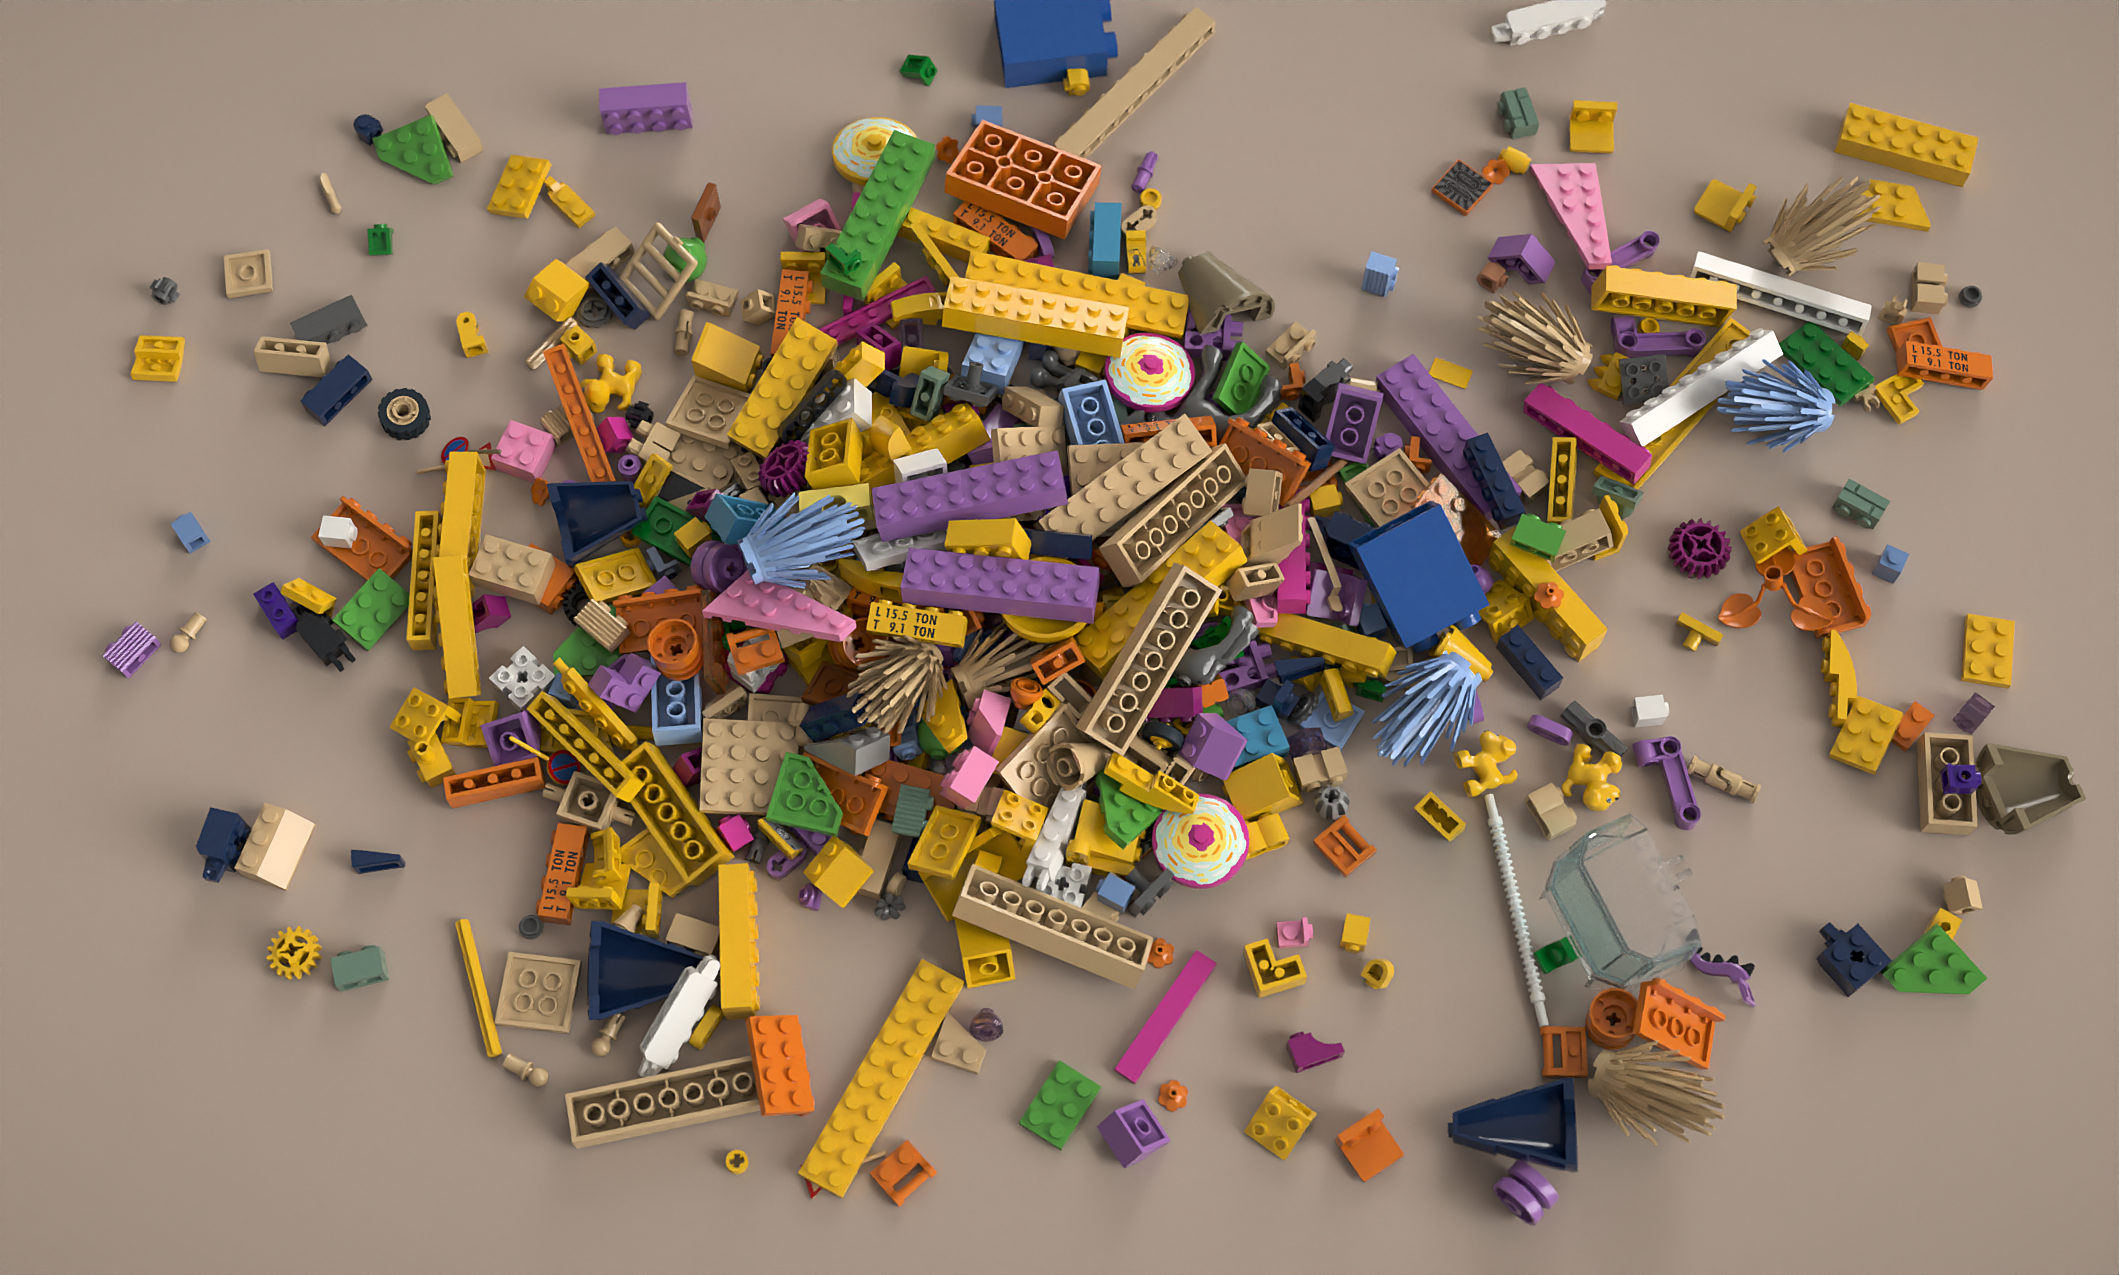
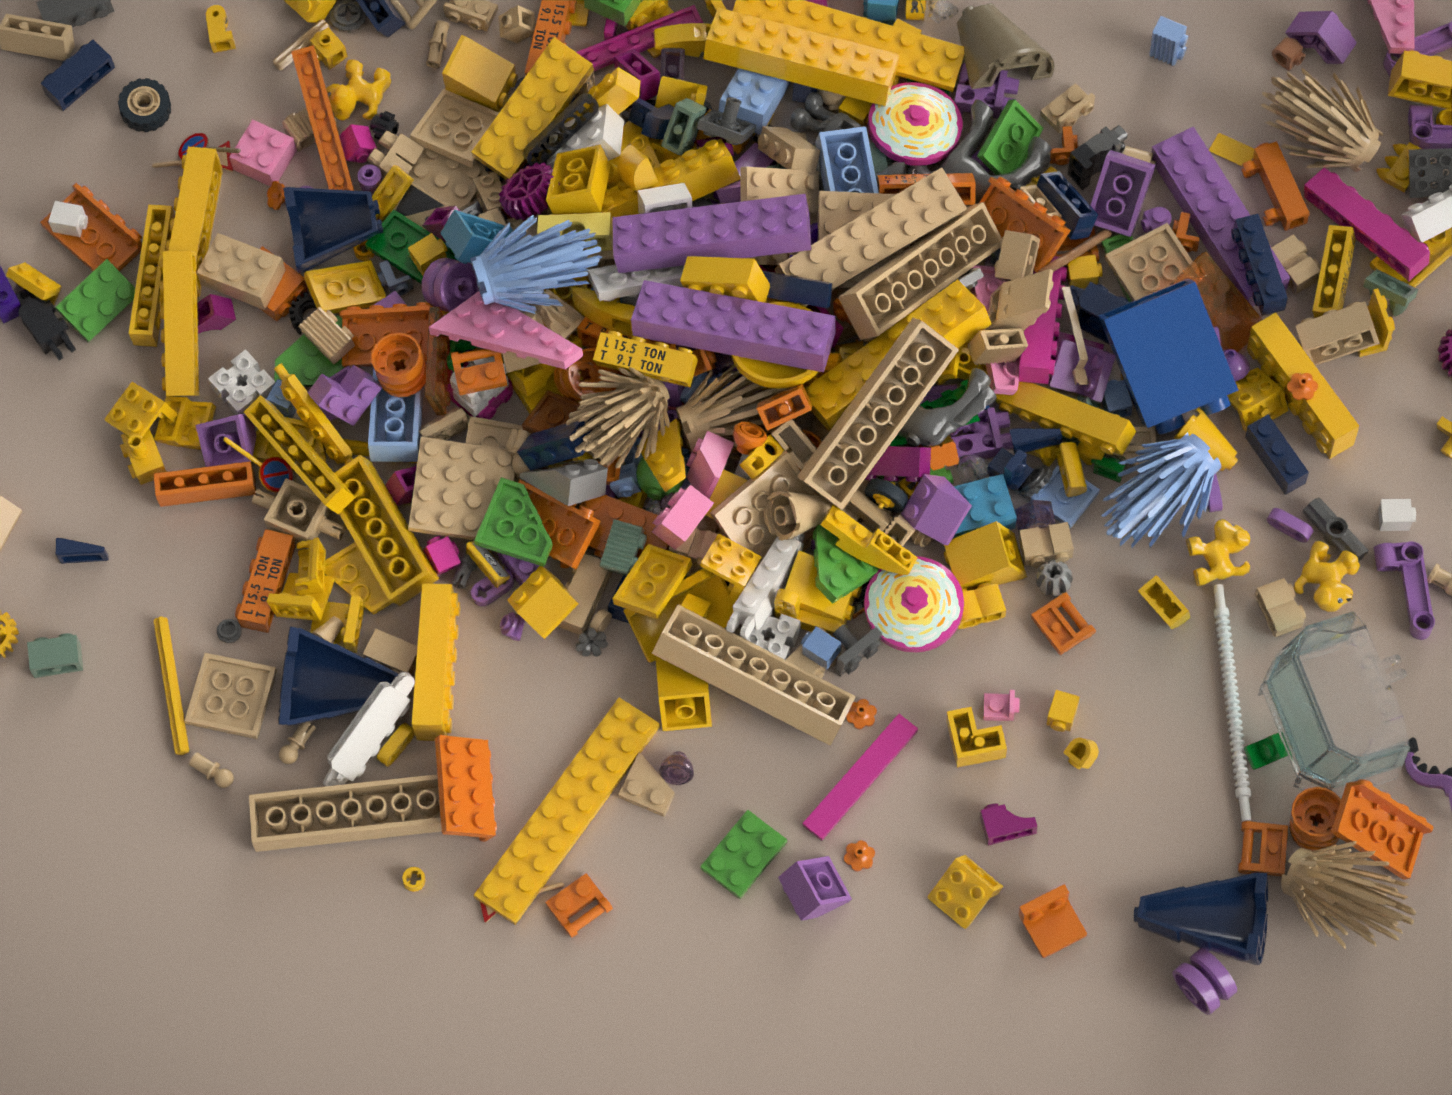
camera: 10 degrees right, 0 degrees up
bright green brick [1510,513,1566,562] -> none
none -> orange brick [1241,141,1309,231]

